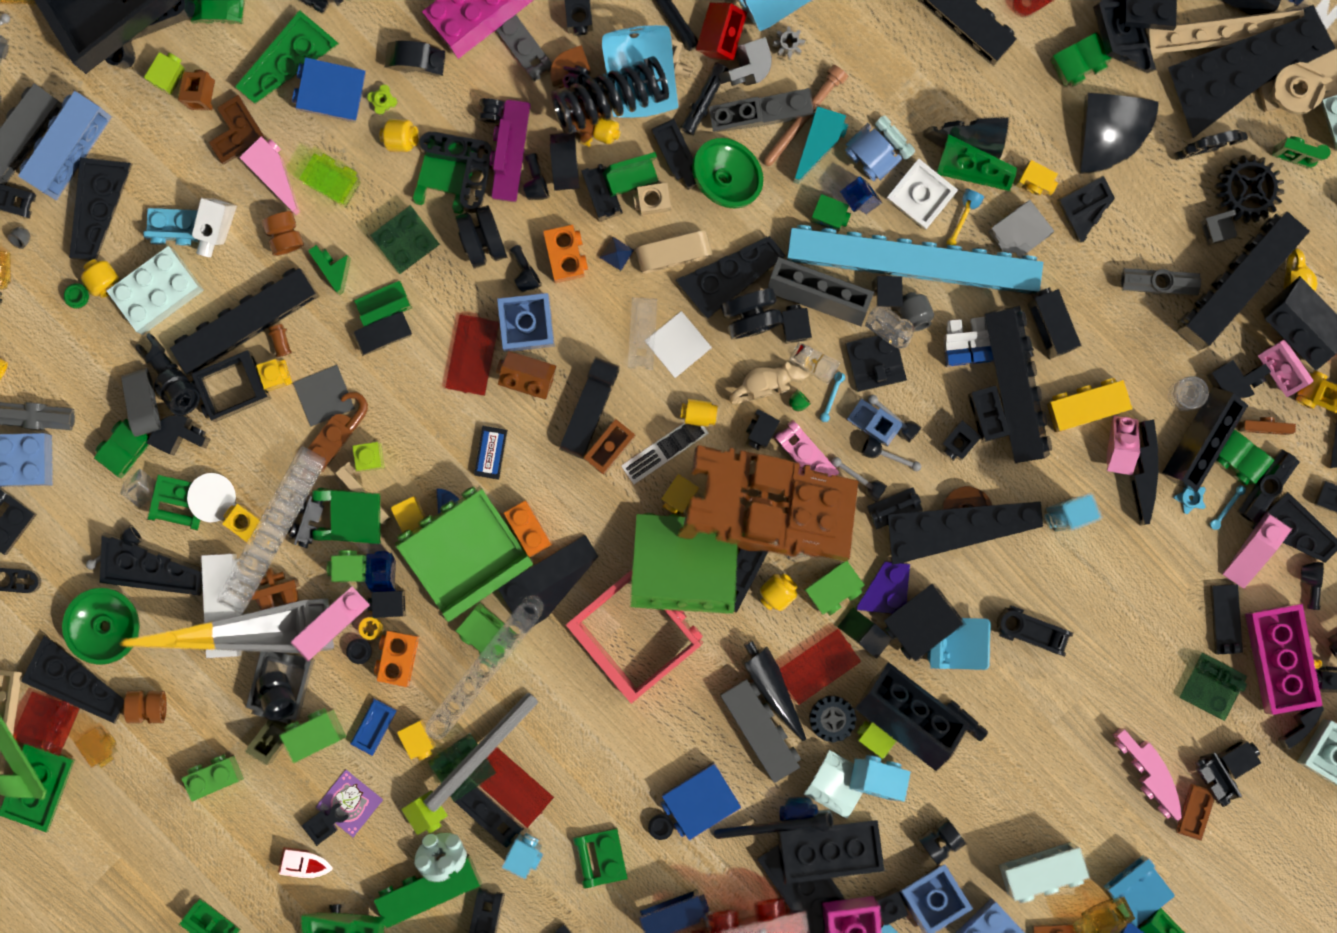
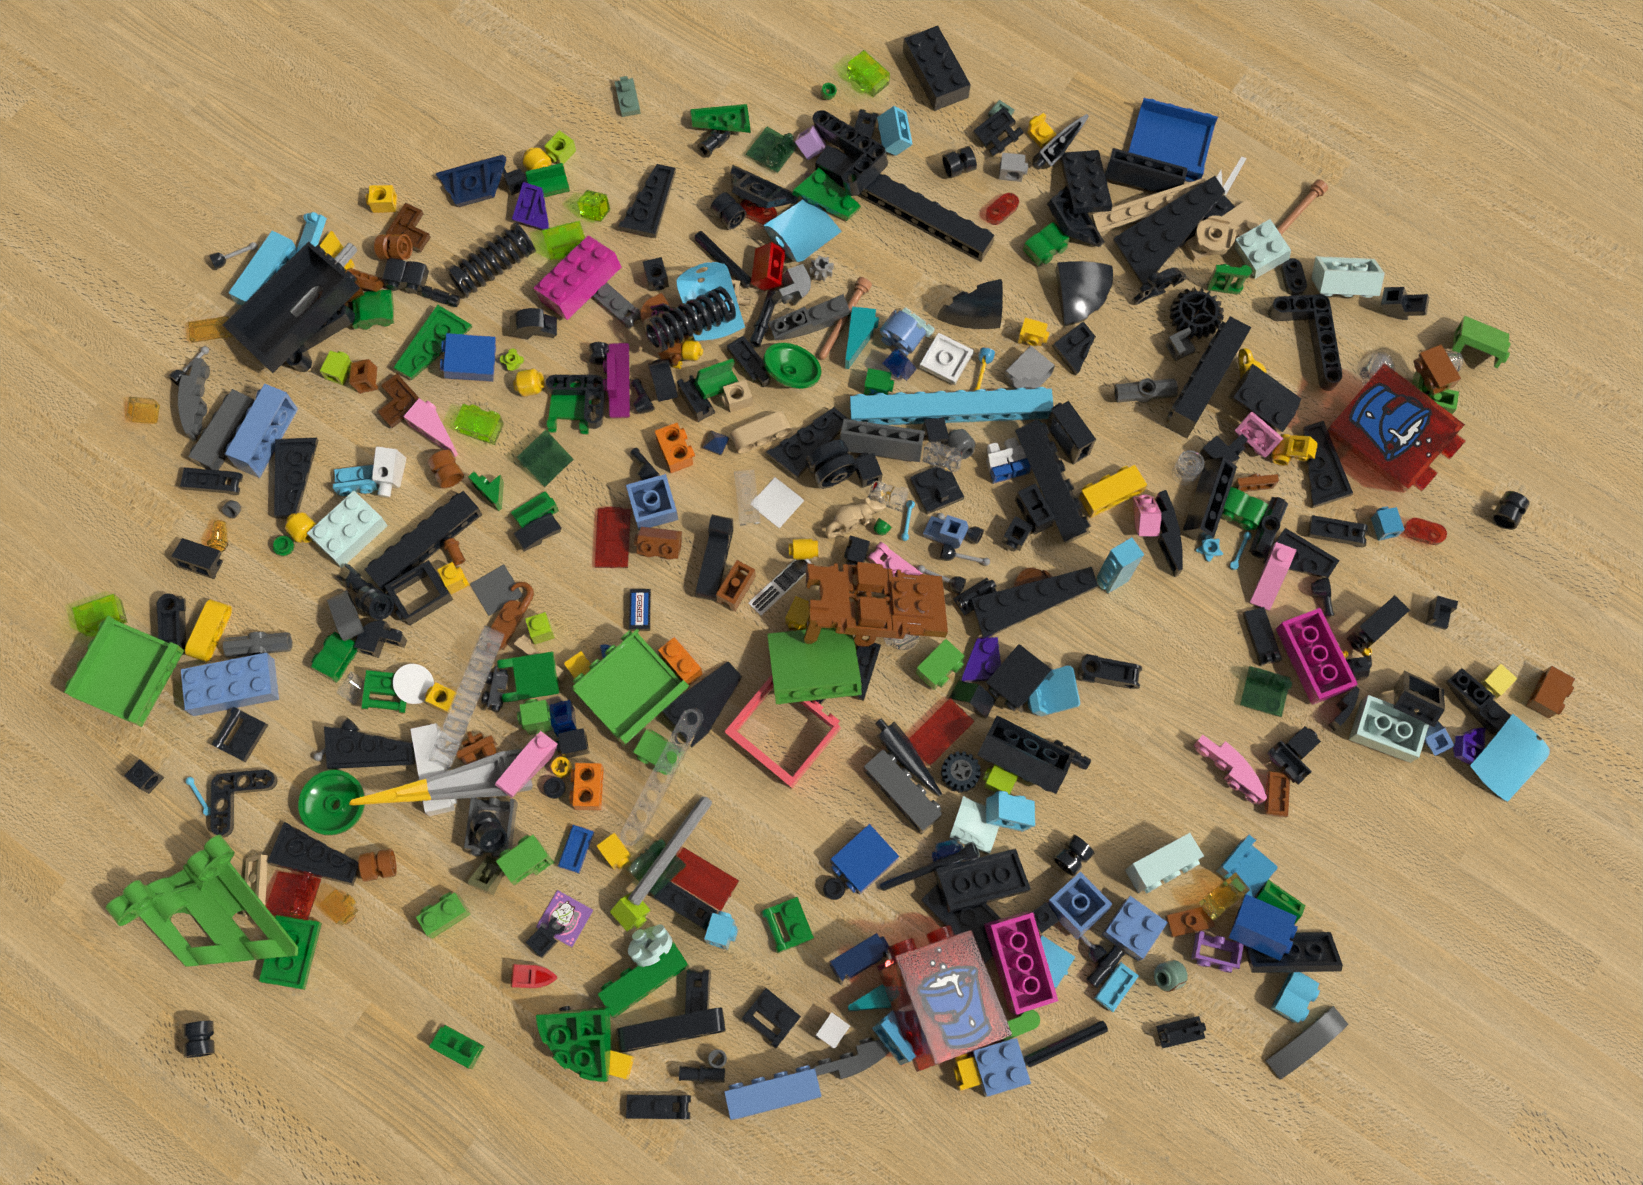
camera: 10 degrees left, 15 degrees down
black wheel [455,205,507,269] -> none
yellow head [760,573,798,611] -> none
green wing [937,134,1017,191] -> none

